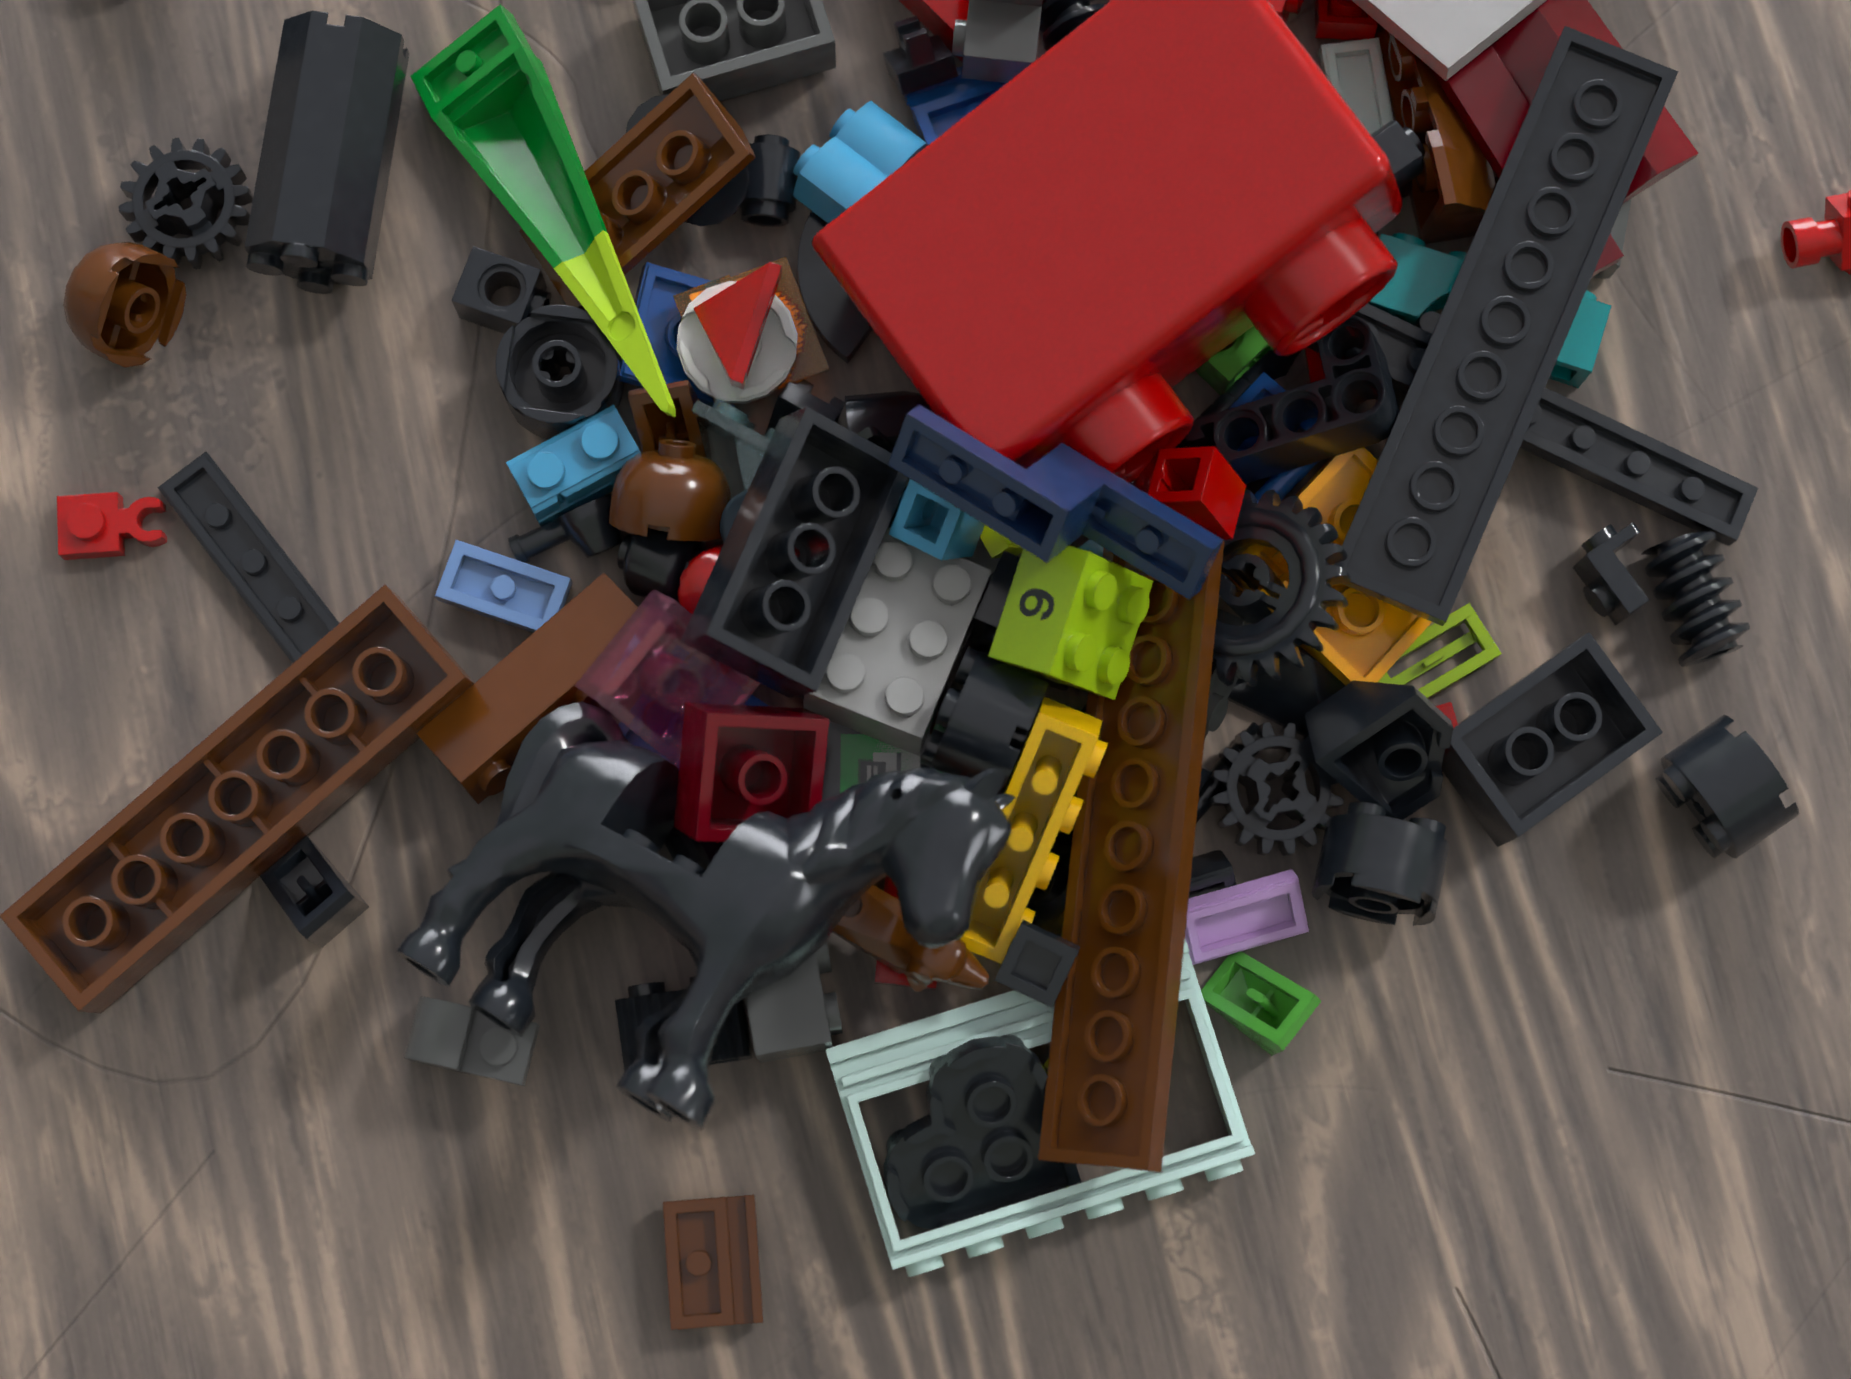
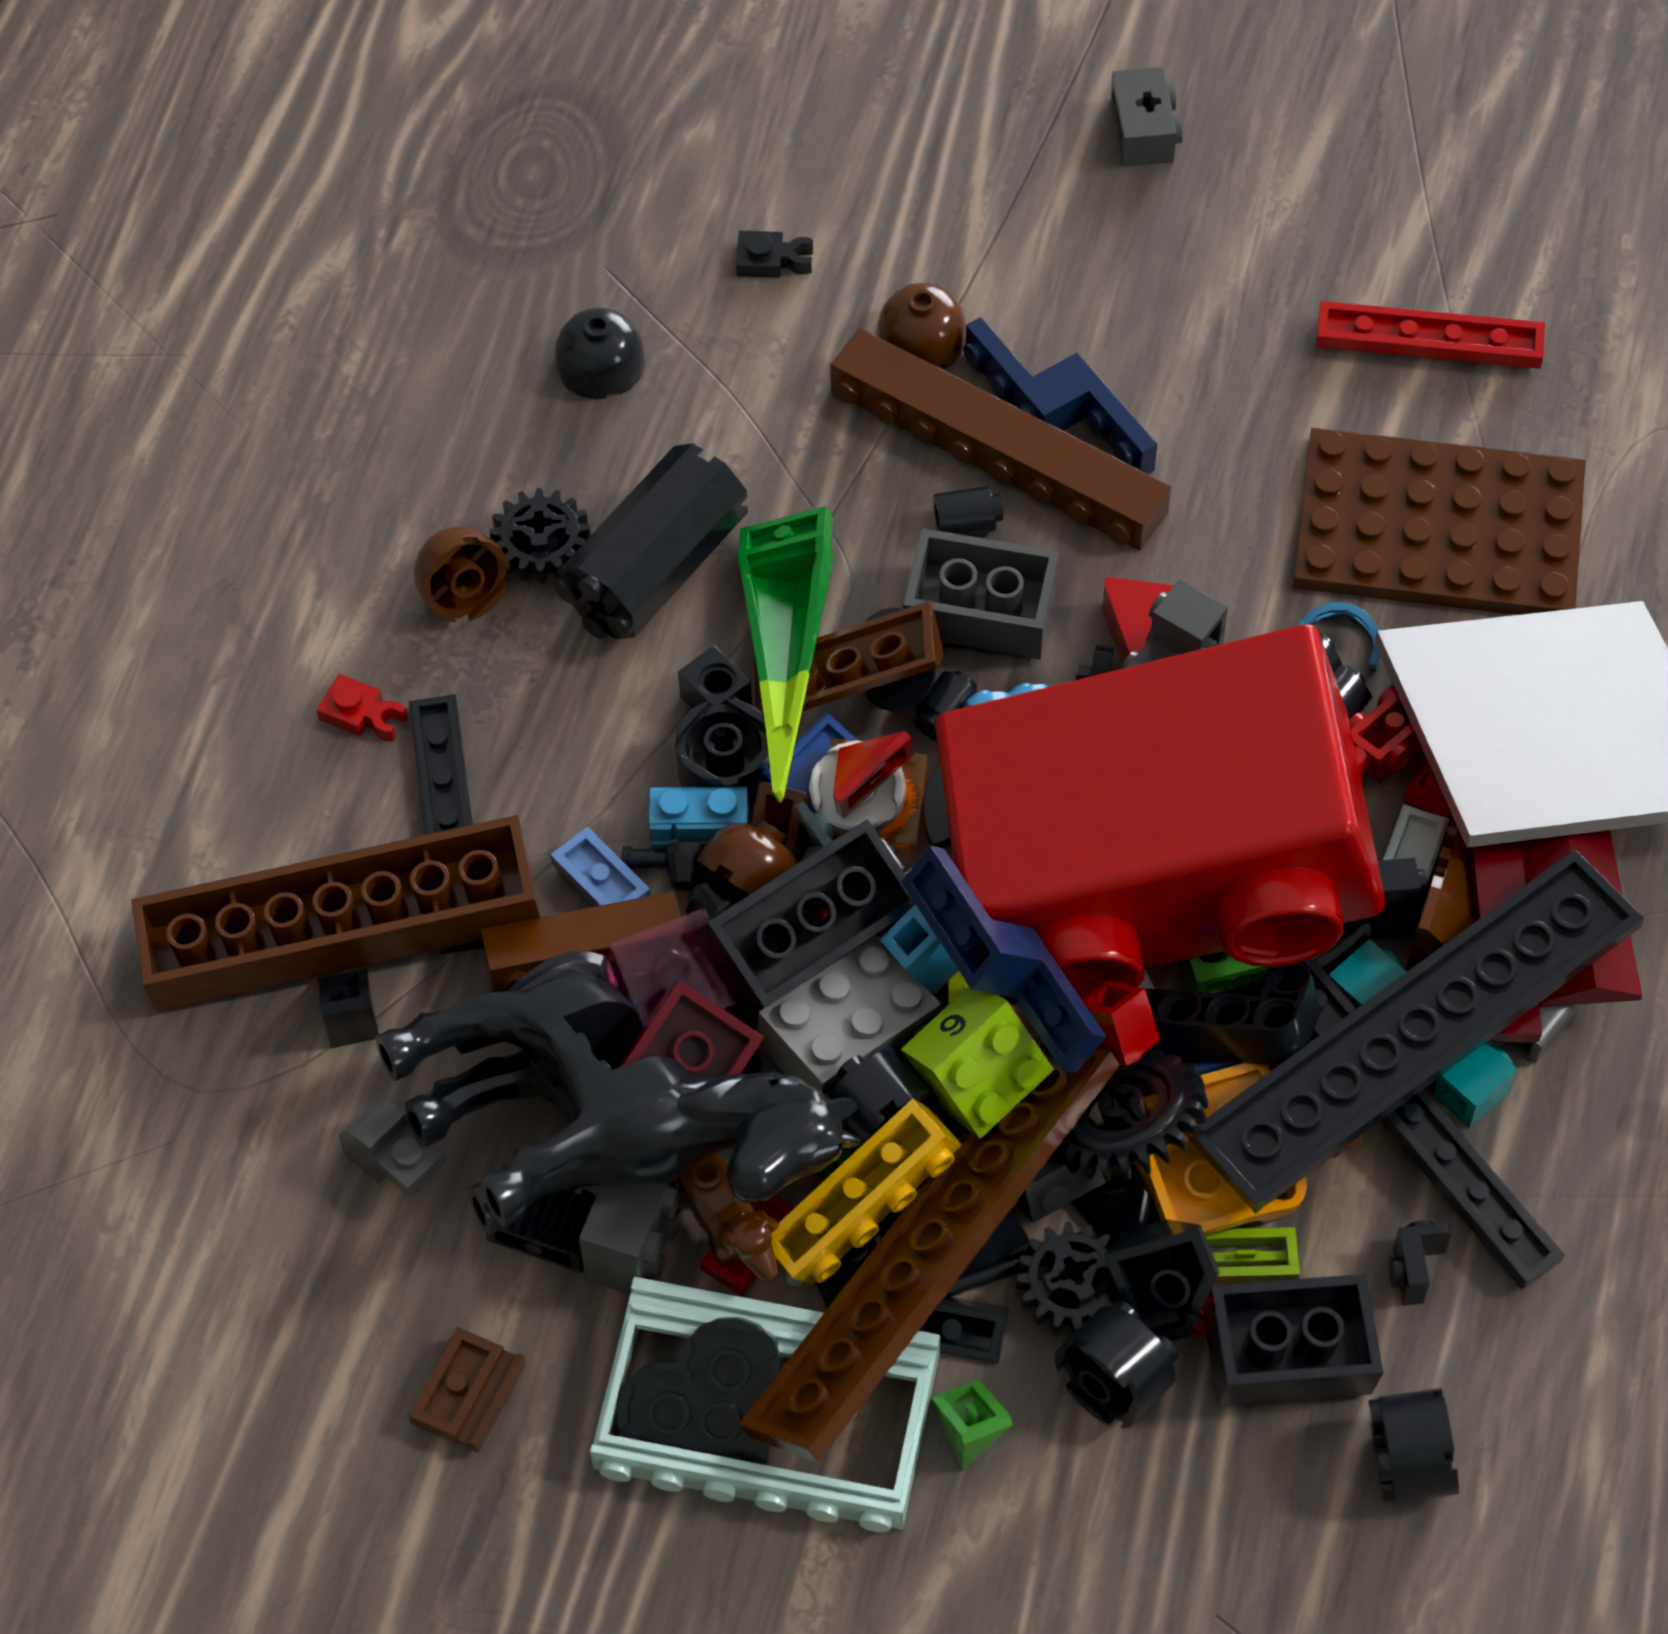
camera: 35 degrees right, 20 degrees down
black tile [995,920,1080,1008] -> none
lavender tile [1185,869,1309,965] -> none
black piece [1642,532,1750,667] -> none

